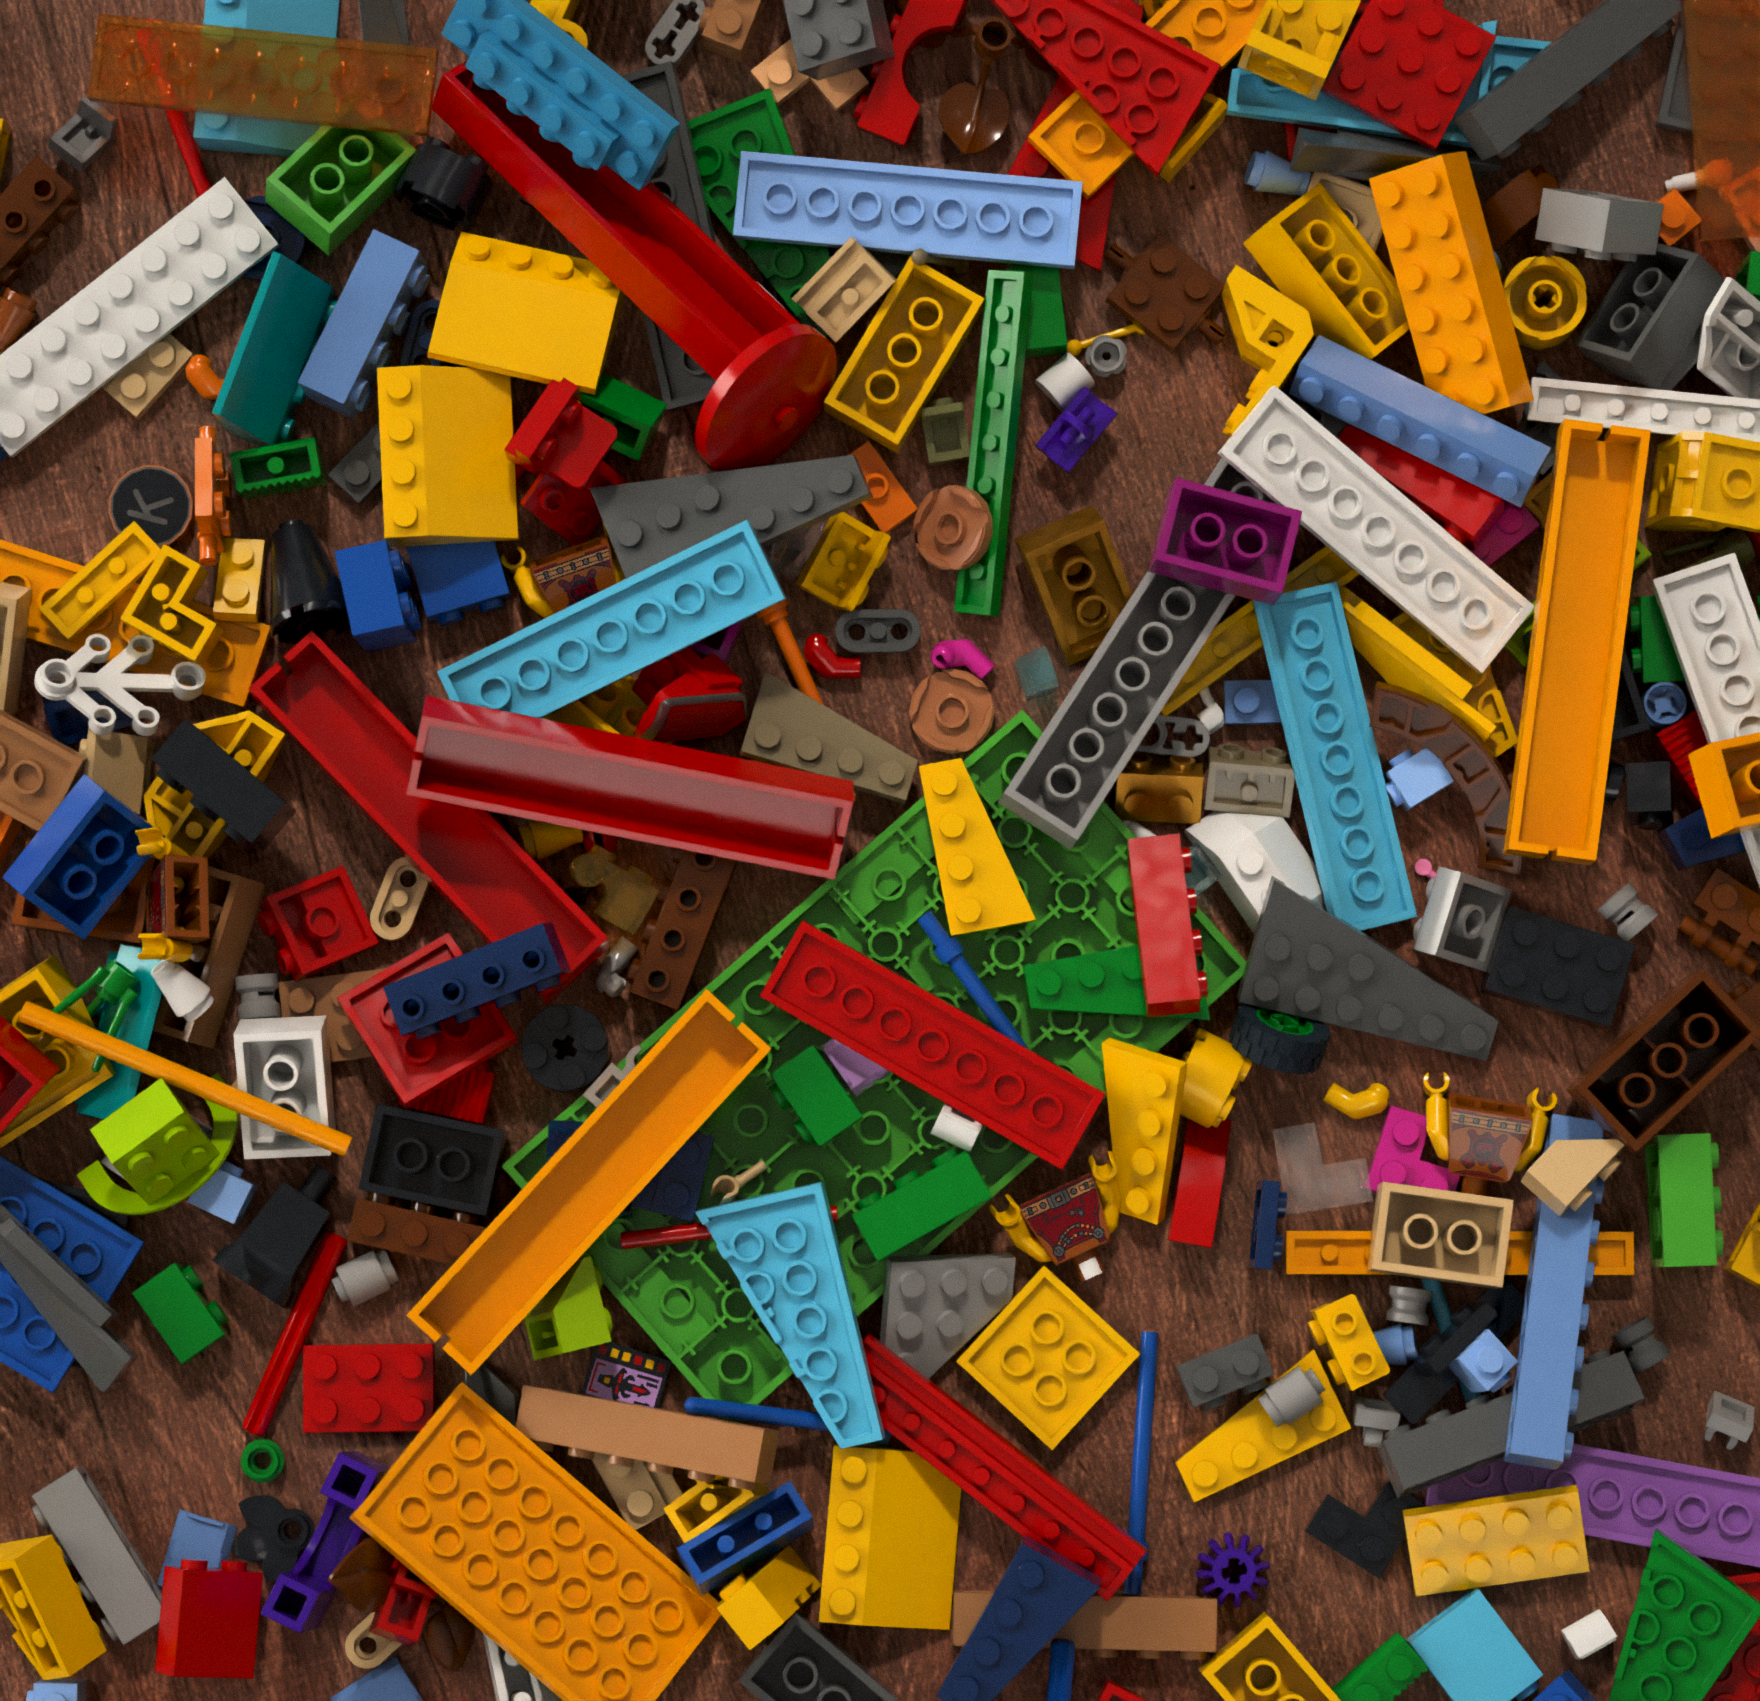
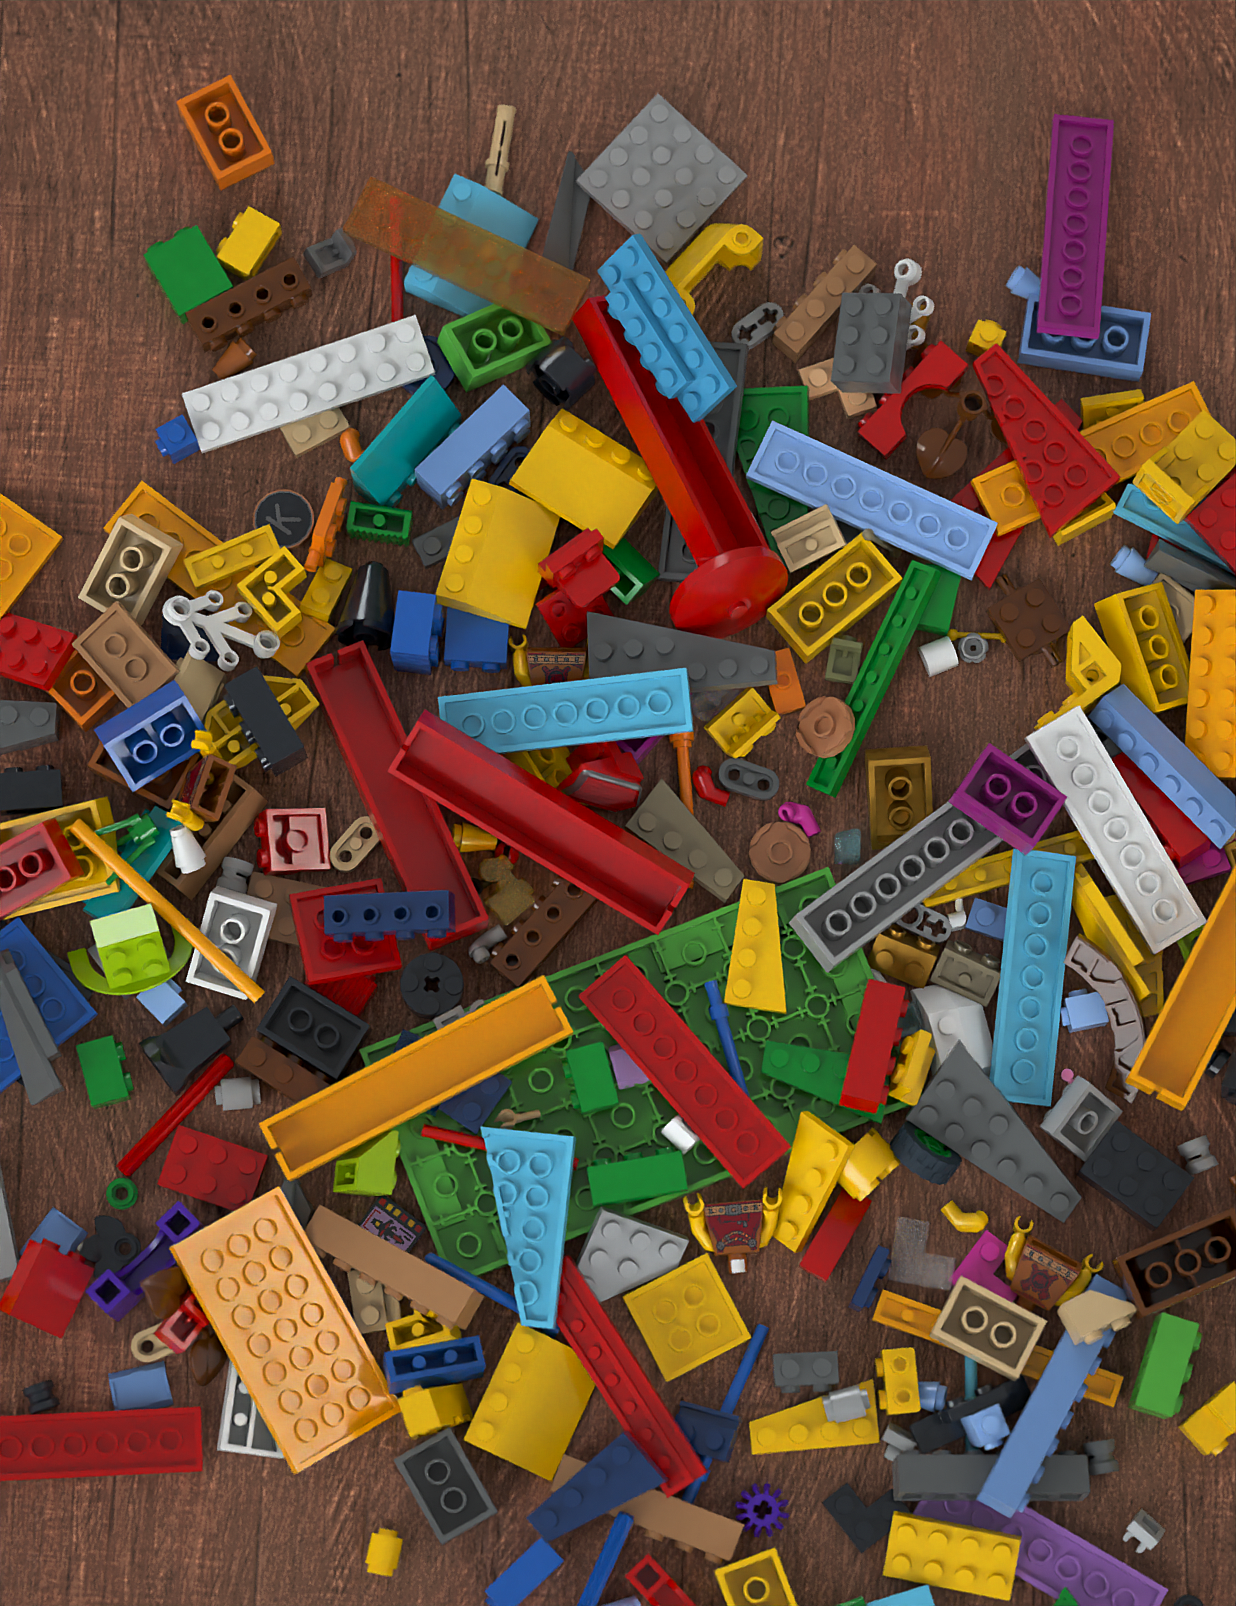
camera: 15 degrees right, 5 degrees down
dark purple hips [1035,386,1118,474] -> none
light grey wheel [1385,1285,1433,1326] -> none
none -> dark blue plate [675,1401,743,1463]
none -> yellow bracket [888,1029,935,1106]

